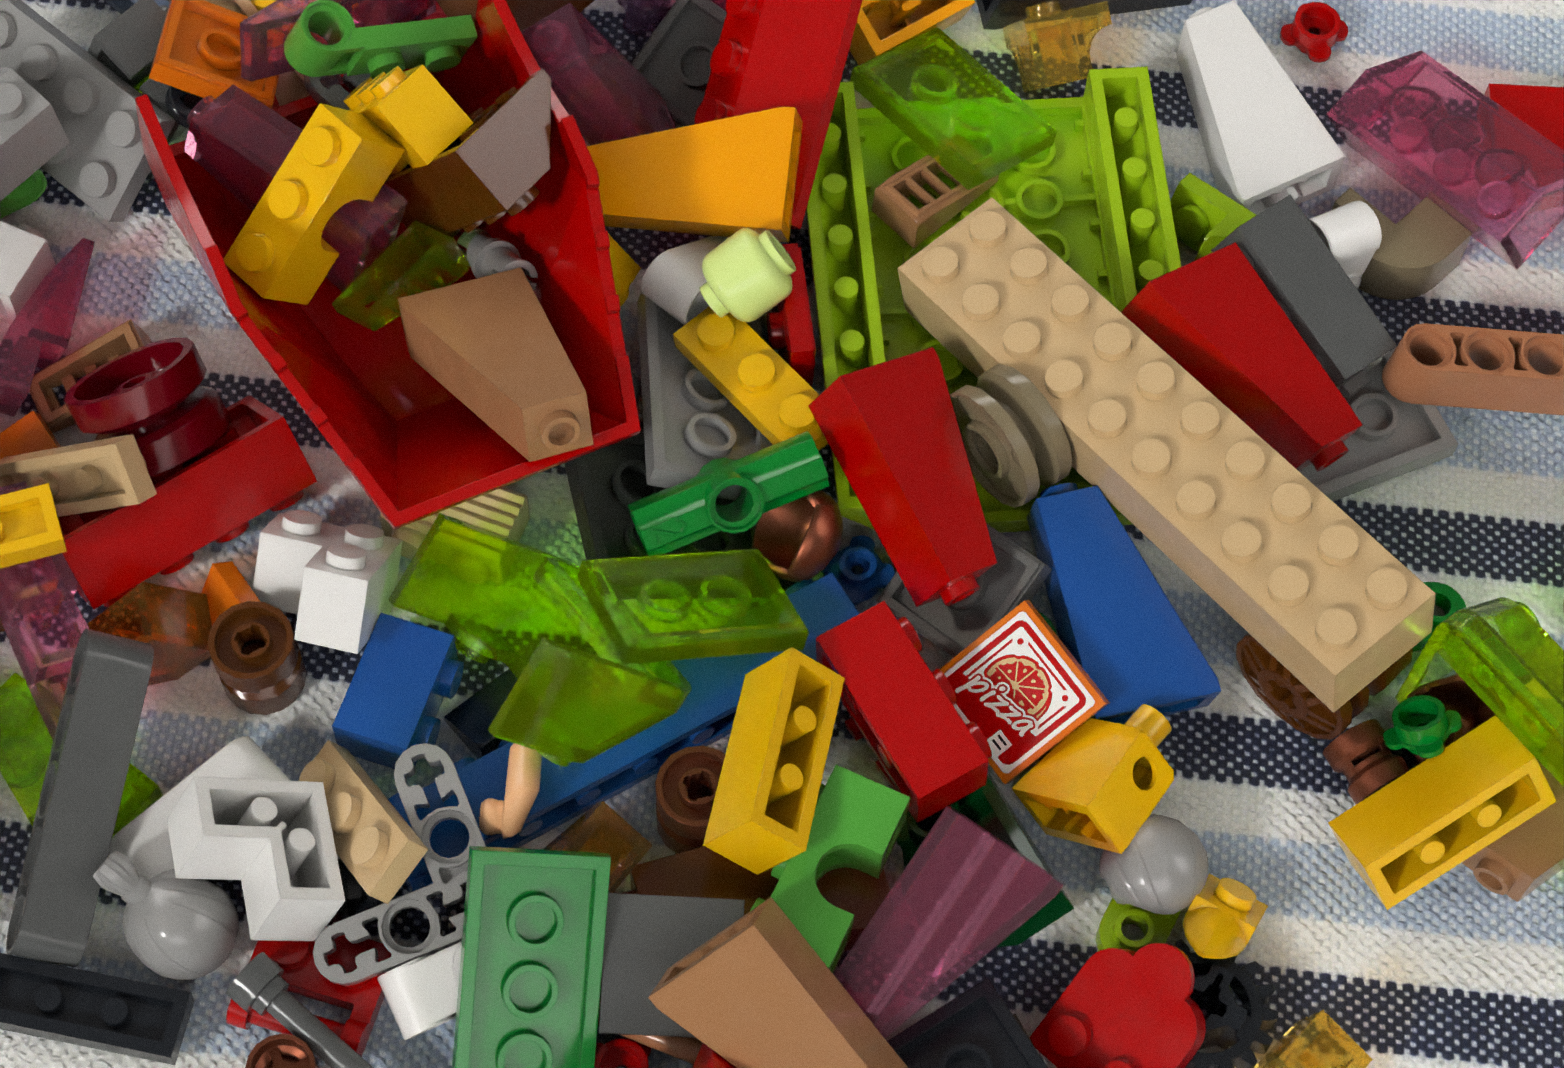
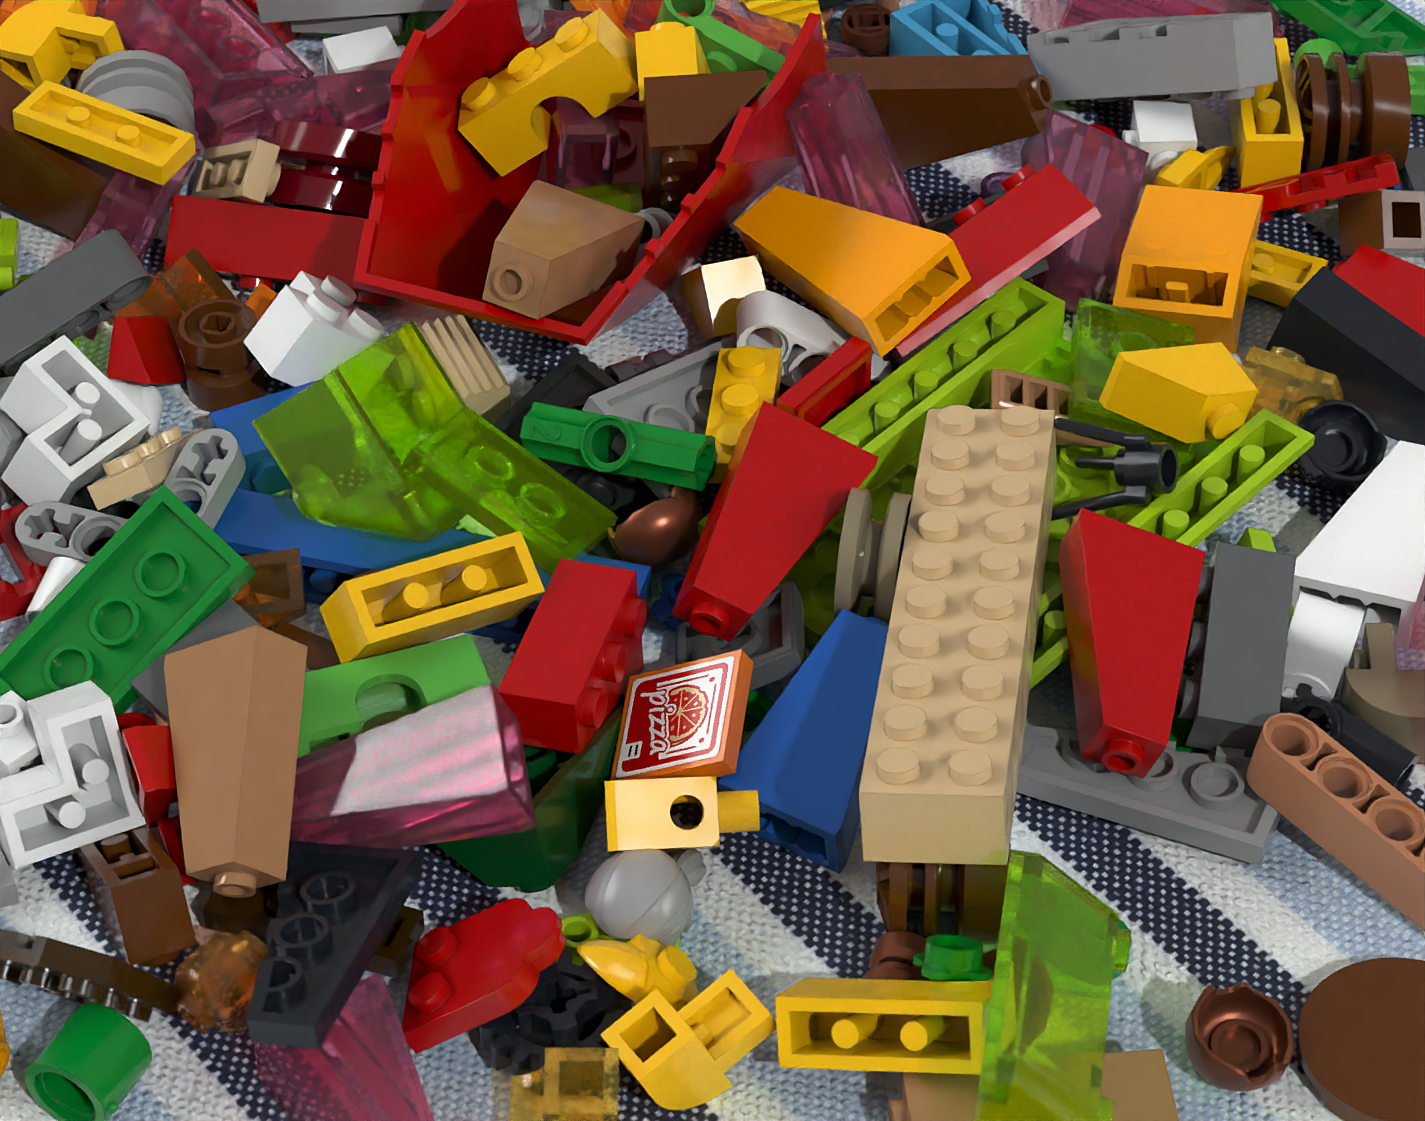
camera: 50 degrees right, 20 degrees down
light nougat arm [479,741,543,839] -> none
yellowish green head [699,228,796,323] -> none
none -> red slope [107,315,186,385]
none -> yellow brick [600,968,777,1110]
none -> black plant [1051,418,1179,521]
none -> yellow slope [1099,342,1259,443]
none -> black piece [1284,696,1420,792]
none -> black hair [1295,399,1388,493]

